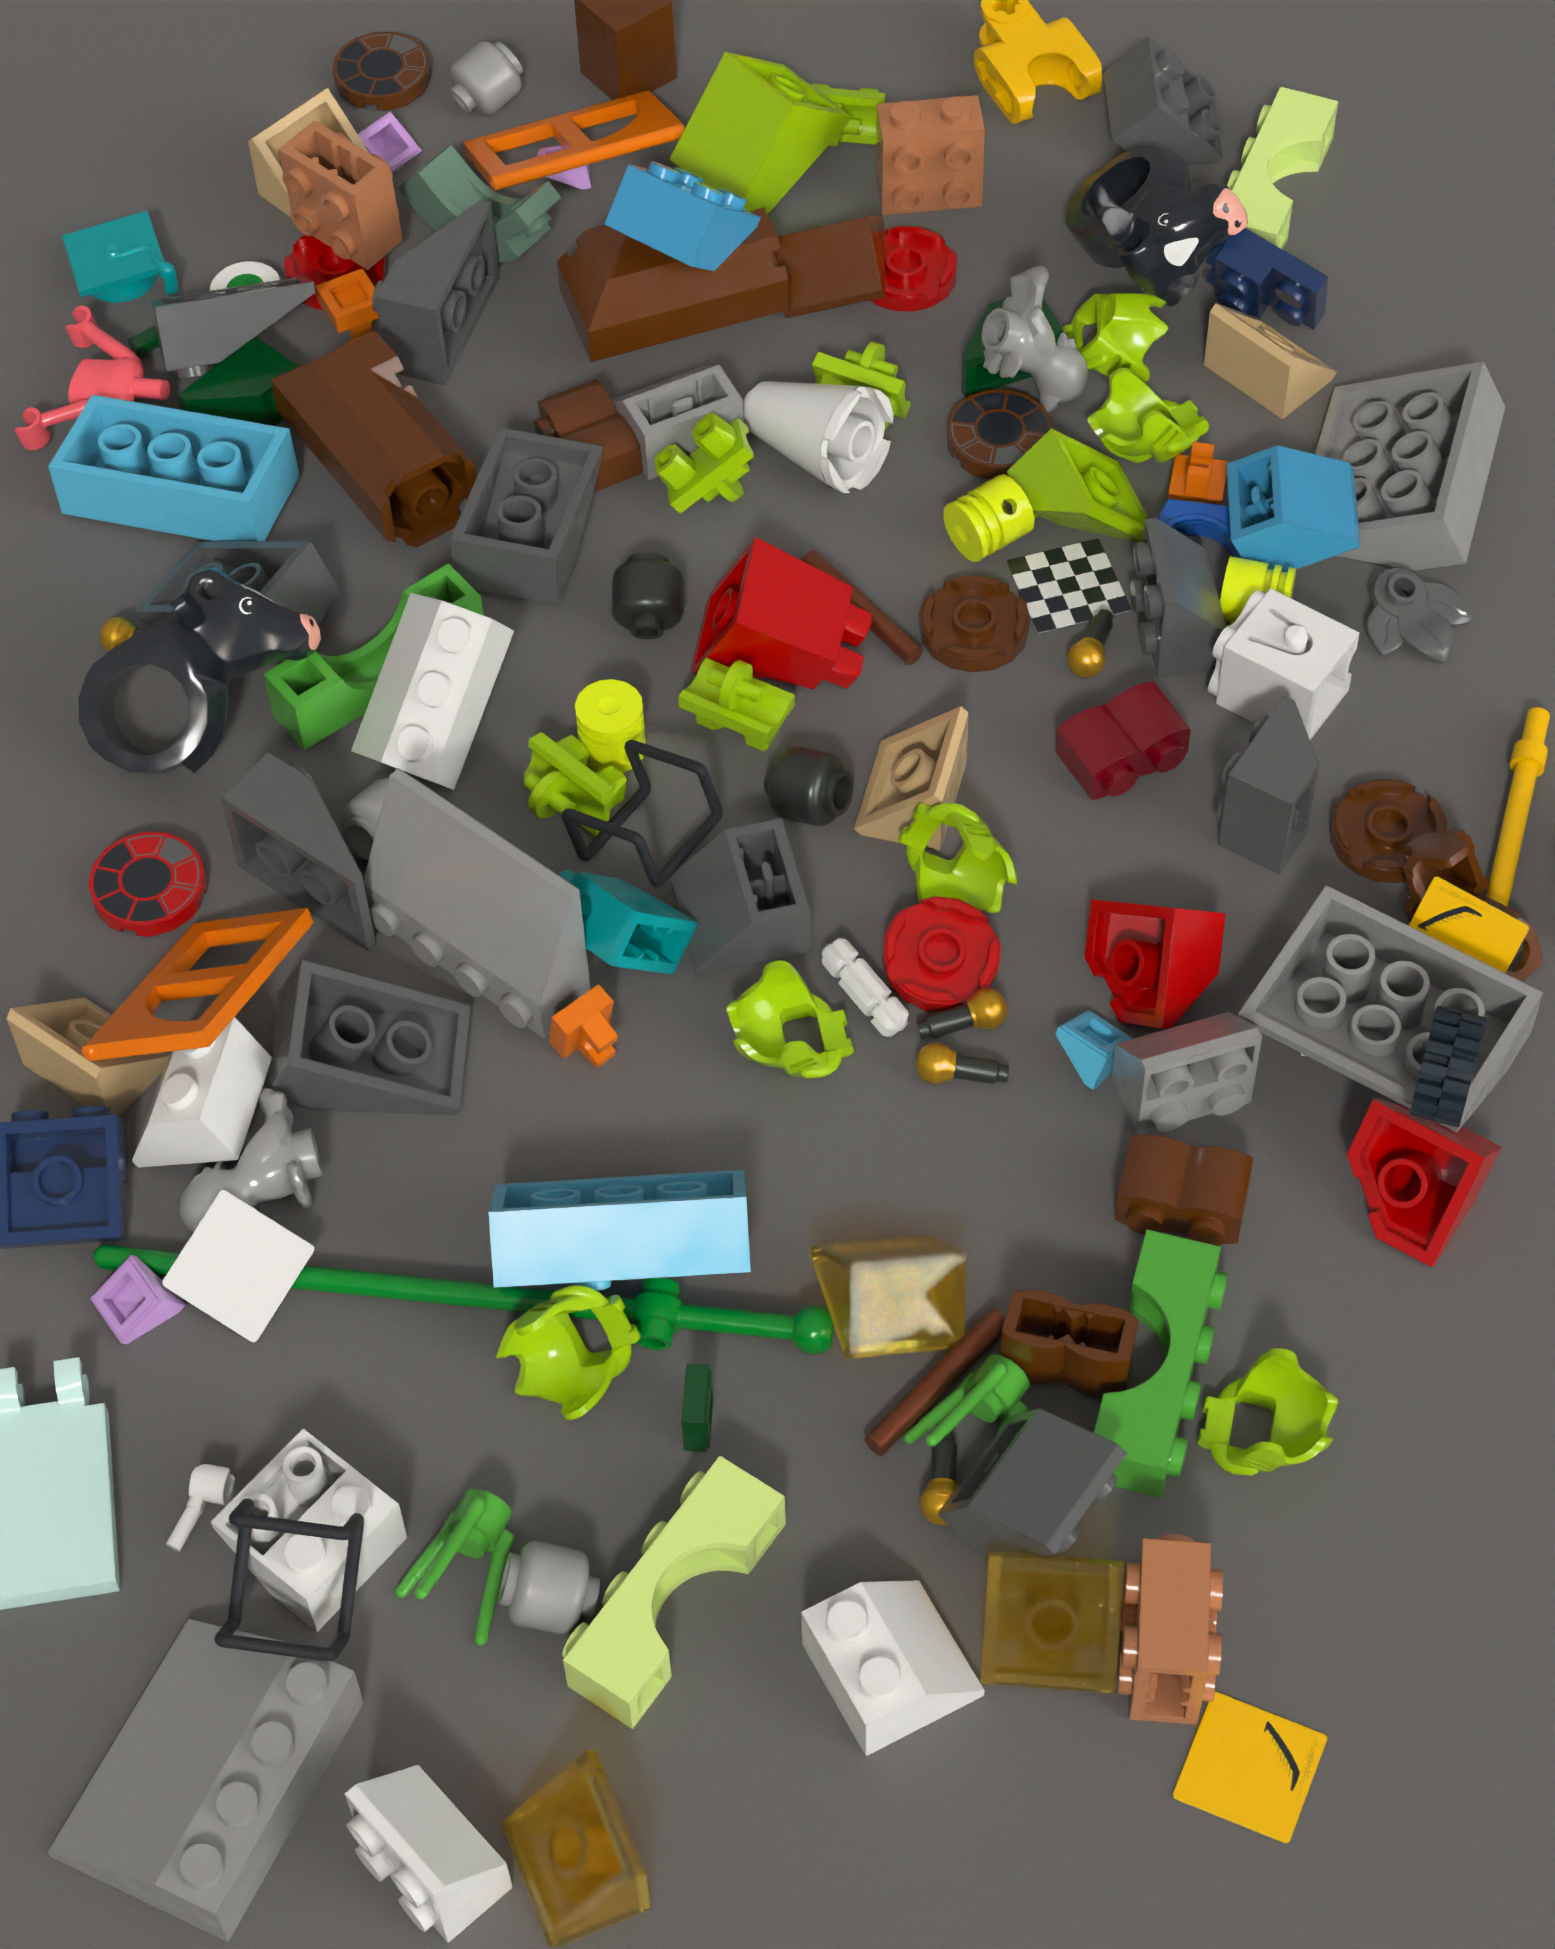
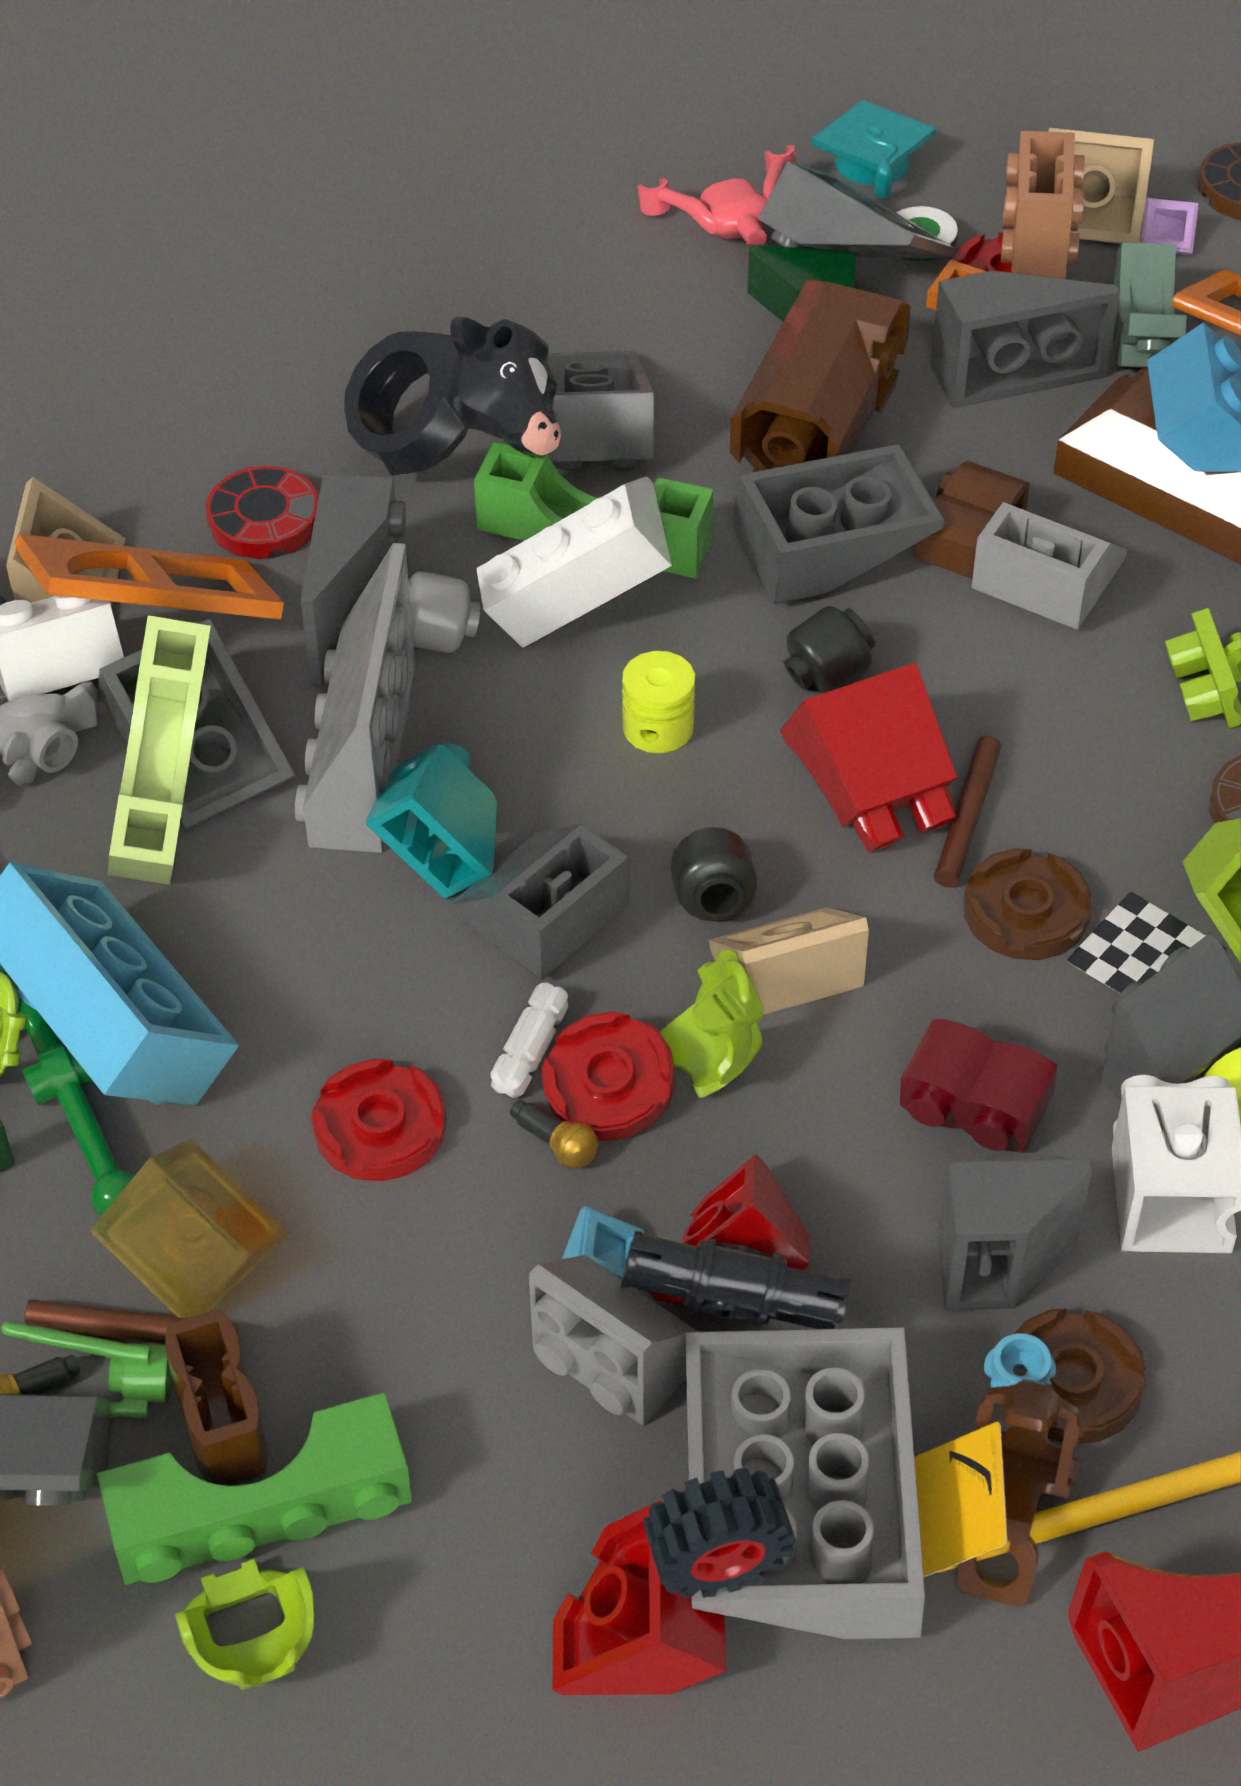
camera: 55 degrees right, 5 degrees down
medium azure brick [48,395,300,542] -> none
lime hips [523,732,627,836] -> none
orange tile [548,984,618,1069] -> none
black piece [561,740,723,887] -> none
lime hips [654,412,754,514] -> none
lime hips [678,658,795,751] -> none
lime helmet [727,960,854,1078] -> none
white cone [743,381,893,493] -> none
piece [916,1042,1009,1085] -> none
neon yellow piece [943,474,1035,562] -> none
pearl gold piece [1067,609,1114,678] -> none
reddish brown brick [1115,1134,1254,1246] -> none
none -> yellowish green arch [107,615,211,885]
none -> red tile [311,1058,446,1182]
none -> black pin [621,1230,850,1329]
none -> medium azure plate [984,1333,1056,1388]

